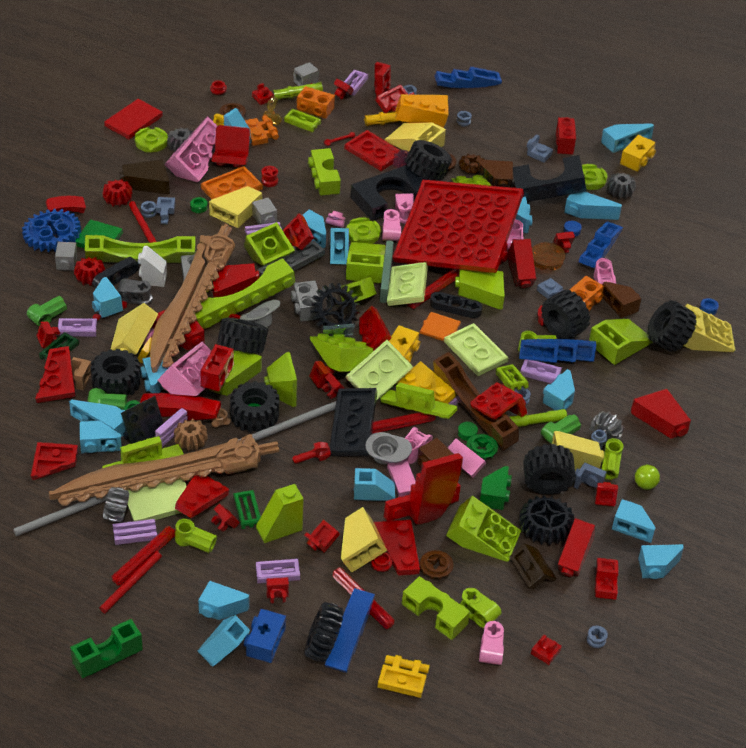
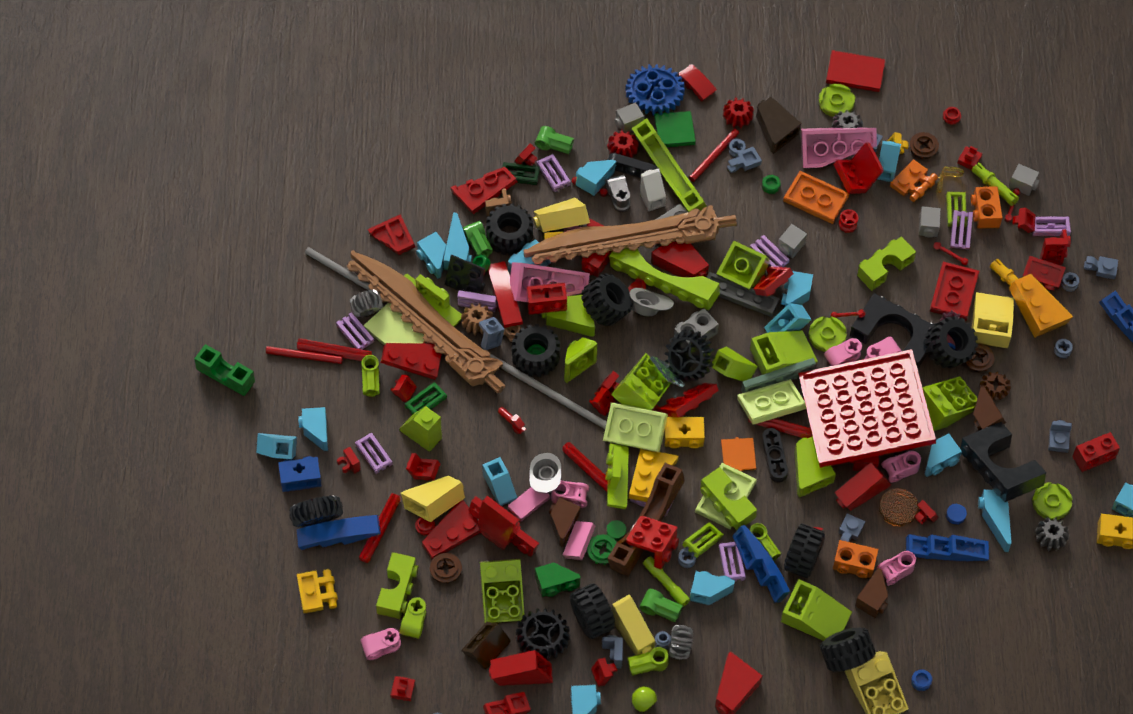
camera: 65 degrees right, 15 degrees up
light yellow slope [209,186,262,228] -> none
bright pink plate [326,211,345,228] -> none
black tile [330,388,378,456] -> none
none -> sand blue bracket [479,317,505,350]
none -> lime arch [700,467,757,530]
none -> red hinge [831,309,866,318]
none -> light grey brick [919,207,940,237]
none -> lavender tile [950,210,973,250]
none -> sand blue plate [1084,256,1118,279]

